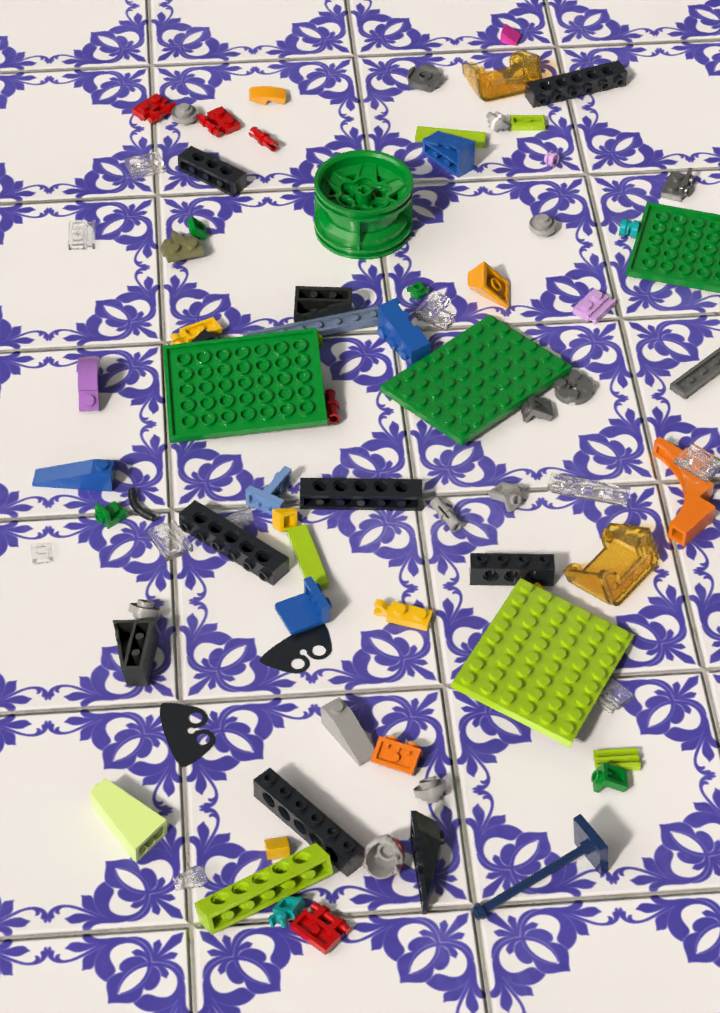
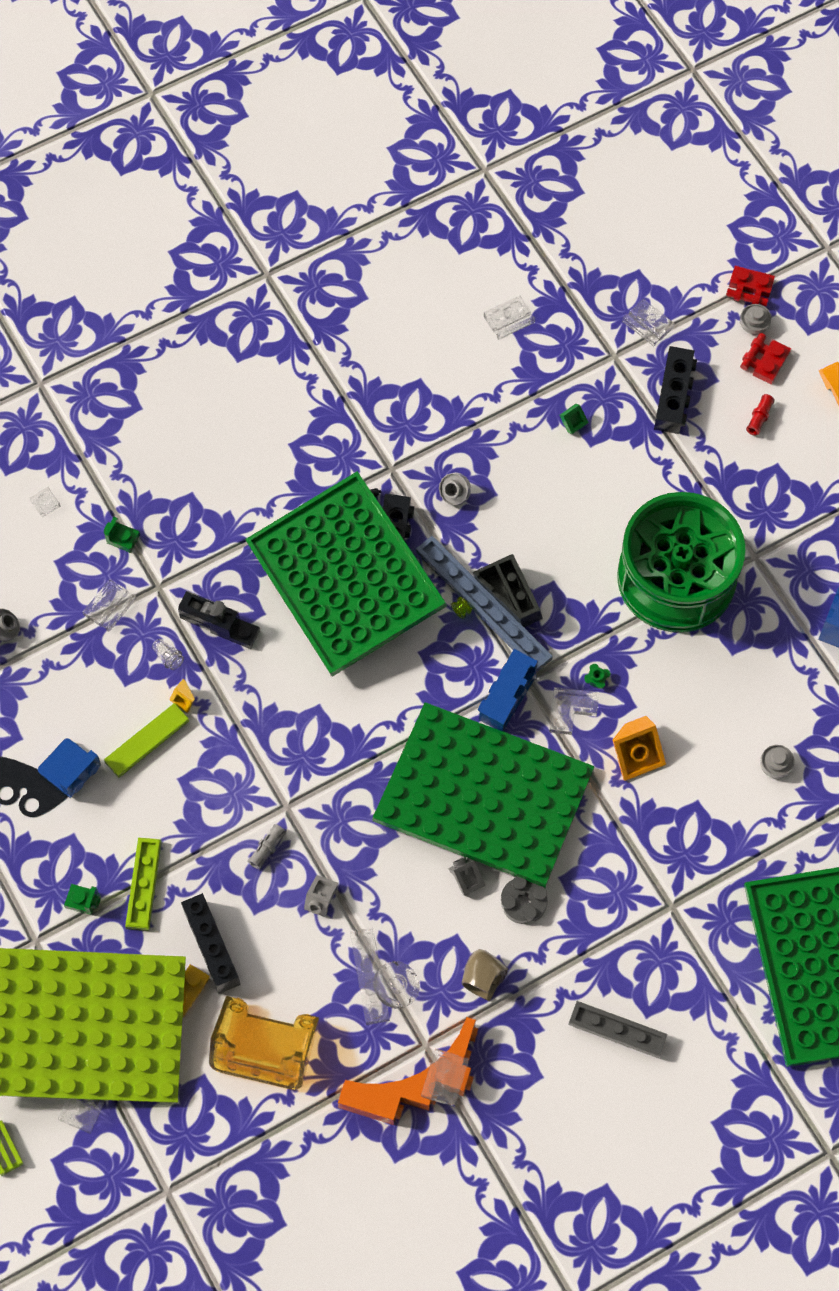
camera: 65 degrees right, 20 degrees up
blue wedge [32,459,118,492] -> none
medium lavender arch [78,356,100,412] -> none
black piece [128,487,158,522] -> none
olive plate [160,231,203,263] -> none
yellow plate [170,317,222,345] -> none
black brick [179,500,289,586] -> none
medium blue bracket [245,466,292,515] -> none
black brick [300,478,422,511] -> none
red pin [324,389,340,424] -> none
yellow plate [373,599,433,631] -> none
lavender plate [573,289,617,325] -> none
teal wheel [619,218,640,239] -> none
none -> green bracket [64,884,101,915]
none -> lime tile [125,837,162,931]
none -> black plate [178,591,260,649]
none -> clear tile [373,961,420,1009]
none -> light grey plate [439,472,471,505]
none -> dark tan piece [461,949,508,1001]

